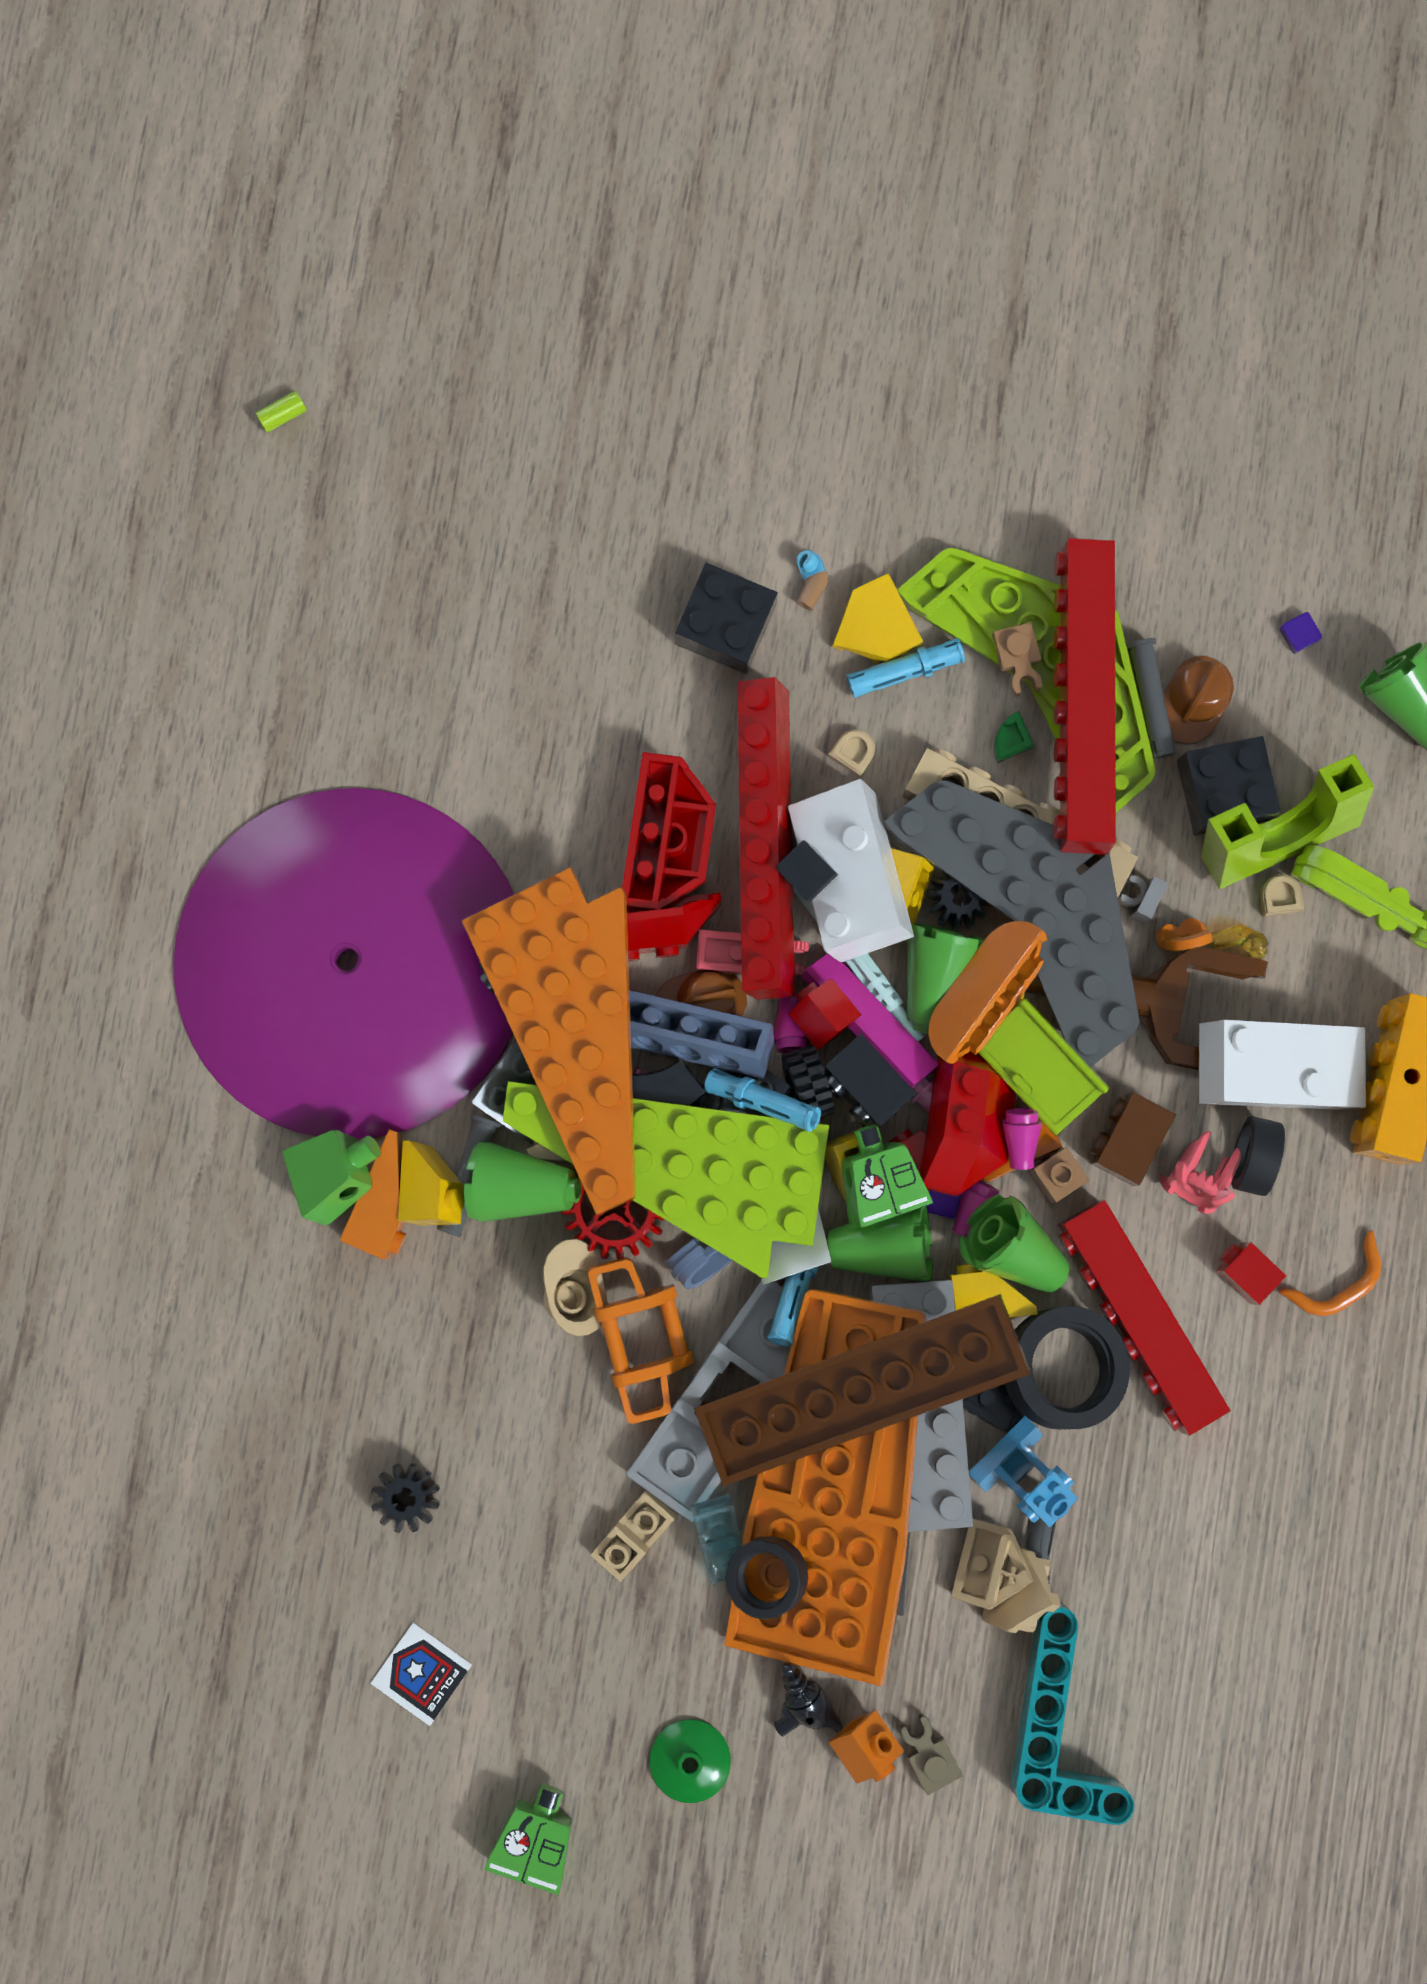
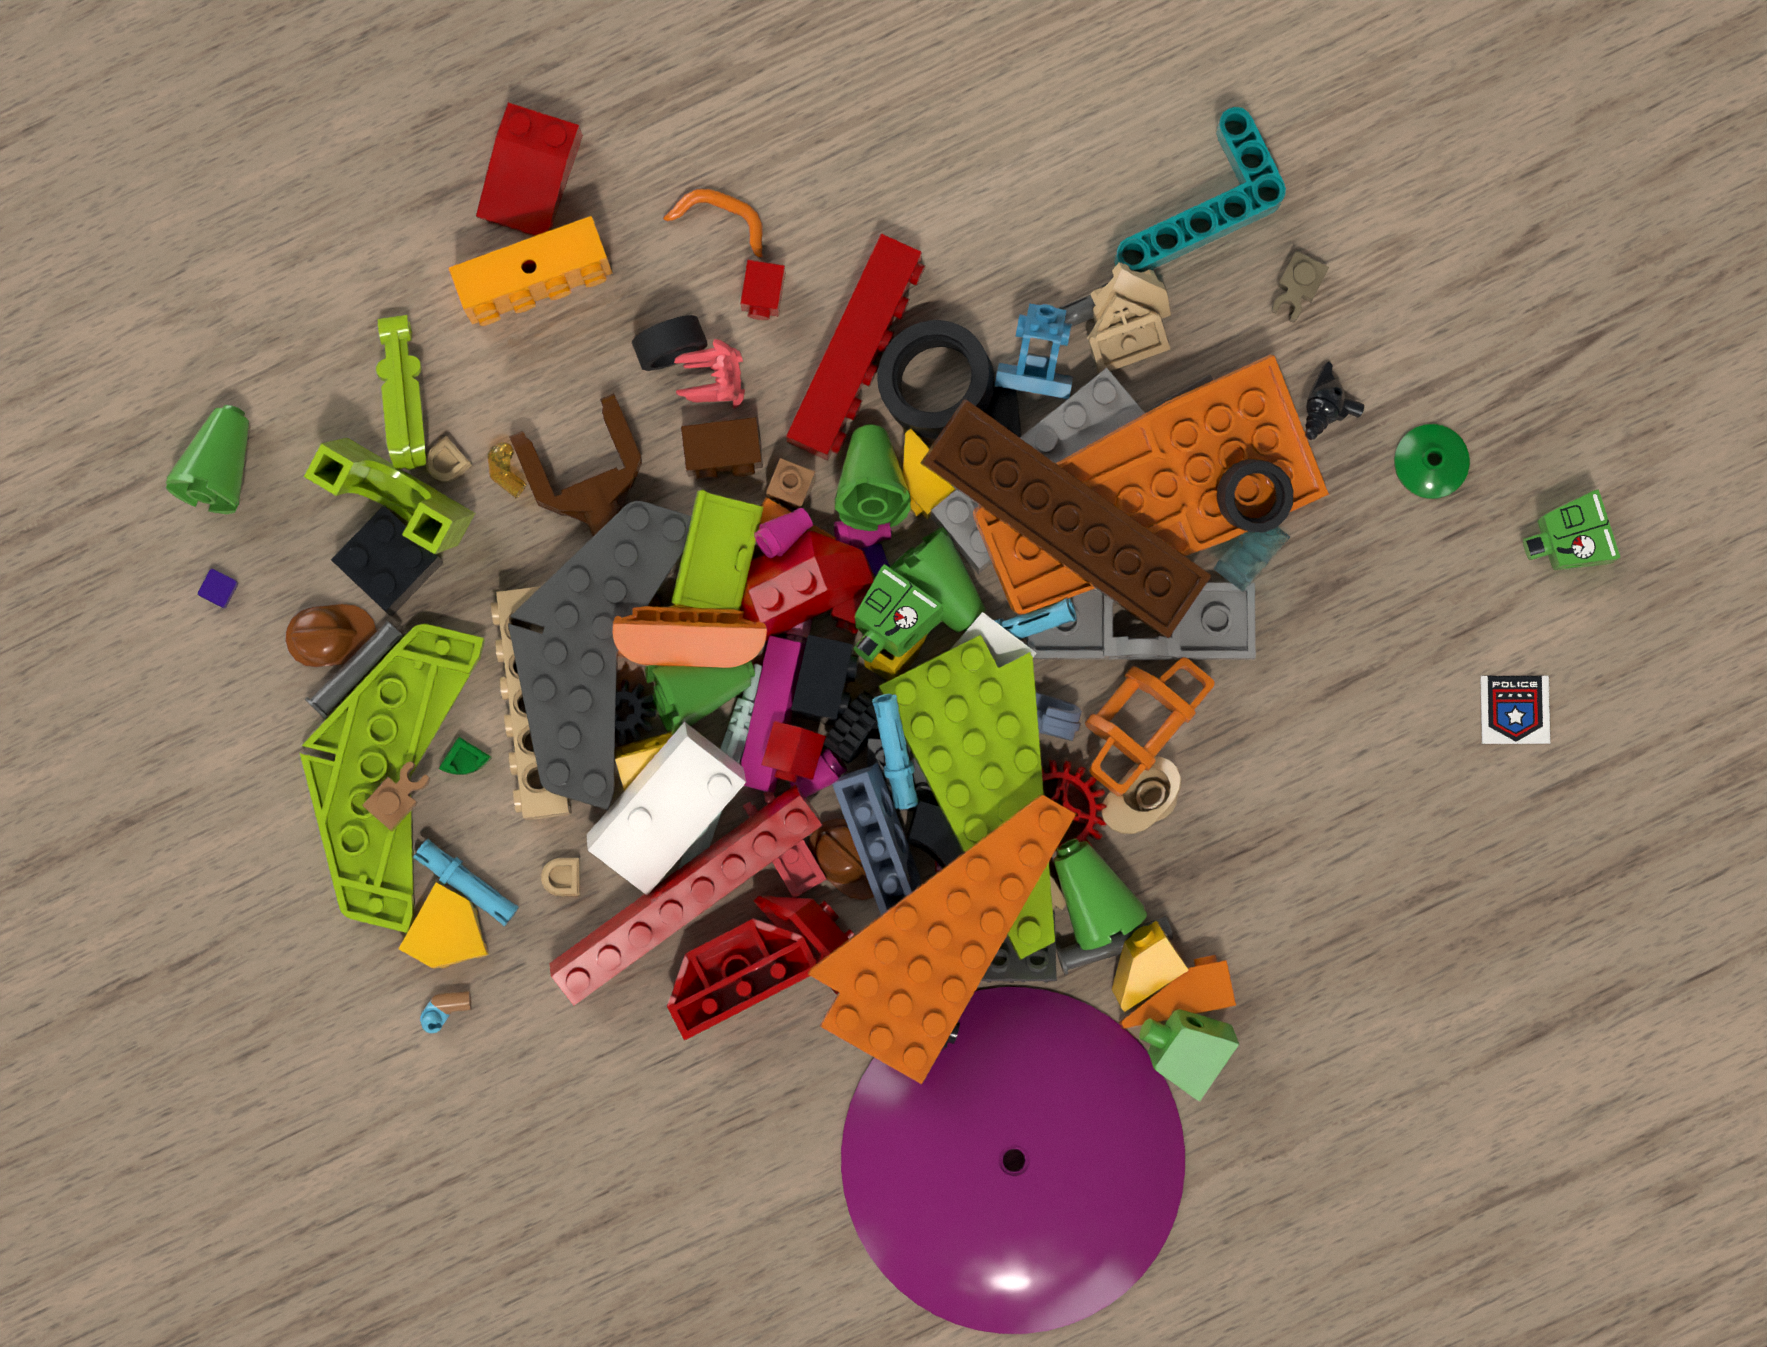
camera: 120 degrees left, 0 degrees up
black gear [371,1463,440,1533] -> none
tan slope [590,1490,678,1582] -> none
black brick [675,562,778,674] -> none
black slope [776,840,838,903] -> none
orange brick [828,1710,904,1784] -> none
red brick [1053,538,1116,855] -> none
light grey tile [1118,876,1169,924] -> none
orange piece [1155,918,1213,951] -> none
white brick [1199,1020,1366,1110] -> none

